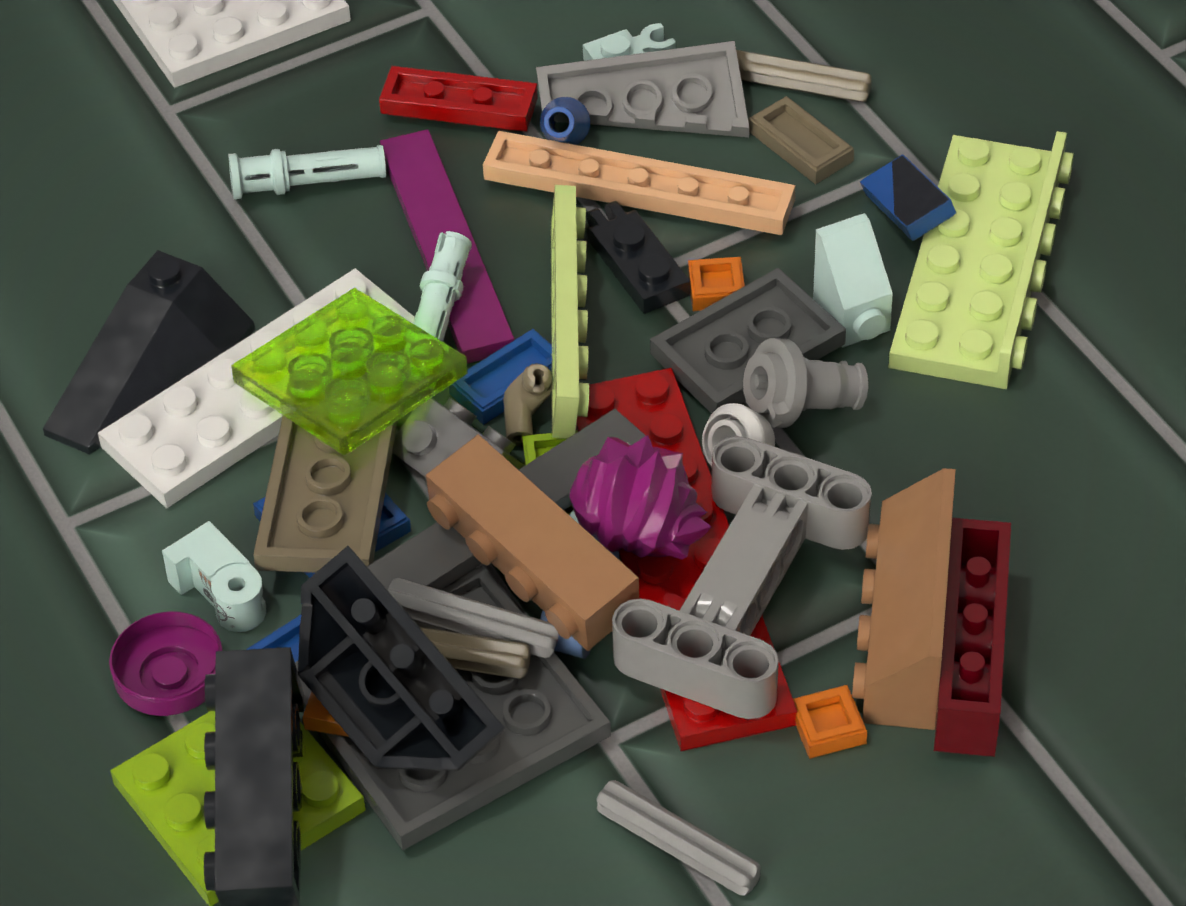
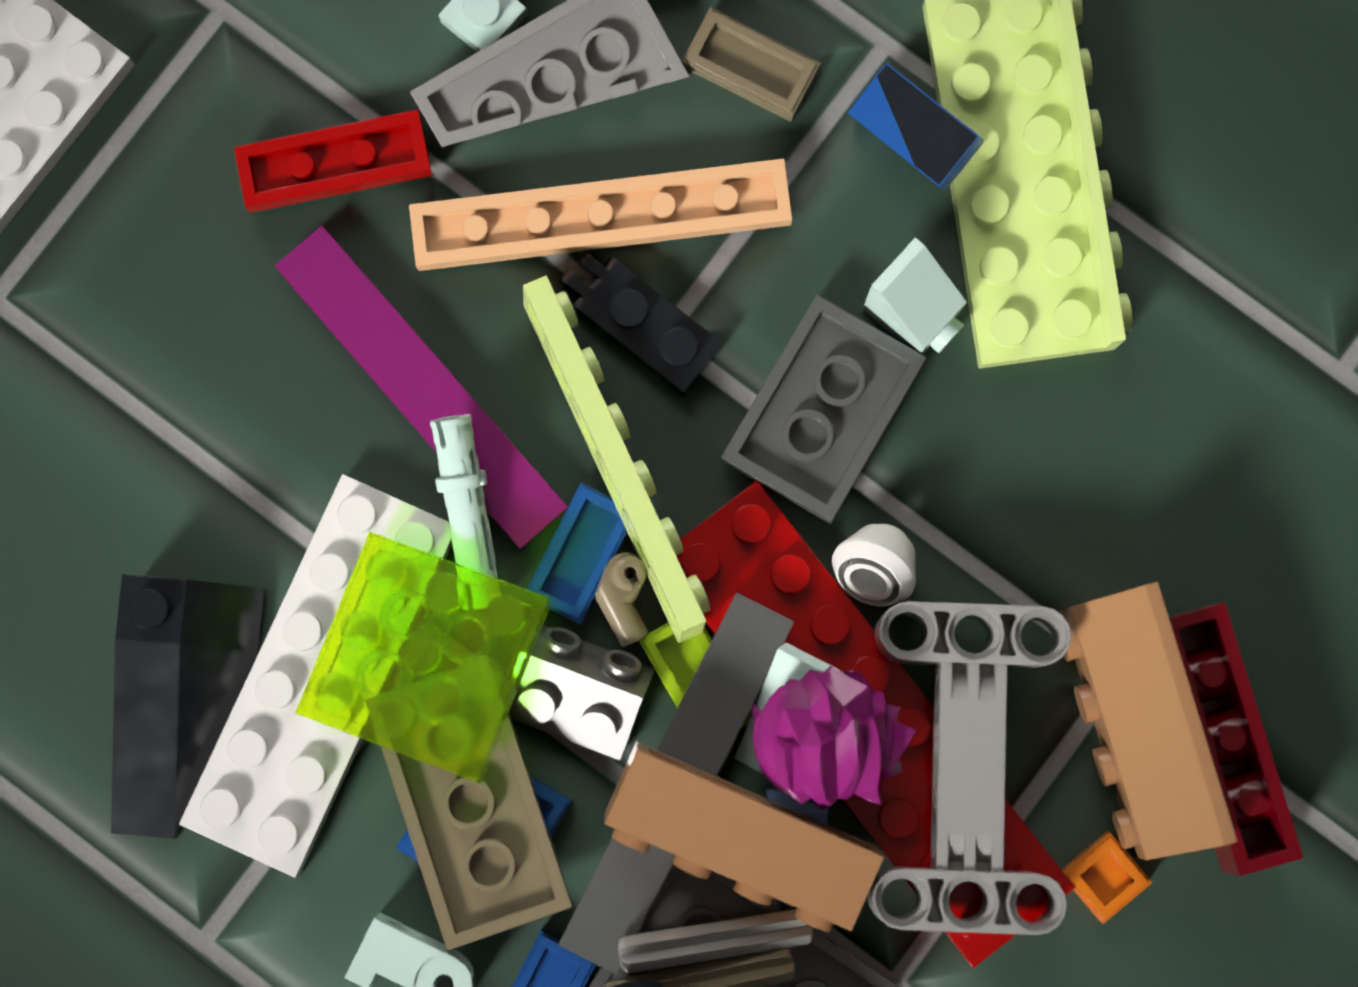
camera: 20 degrees left, 35 degrees up
light aqua pin [228,145,386,200] -> none
blue cone [540,97,590,145] -> none
orange tile [688,257,745,311] -> none
light grey piece [743,338,868,428] -> none

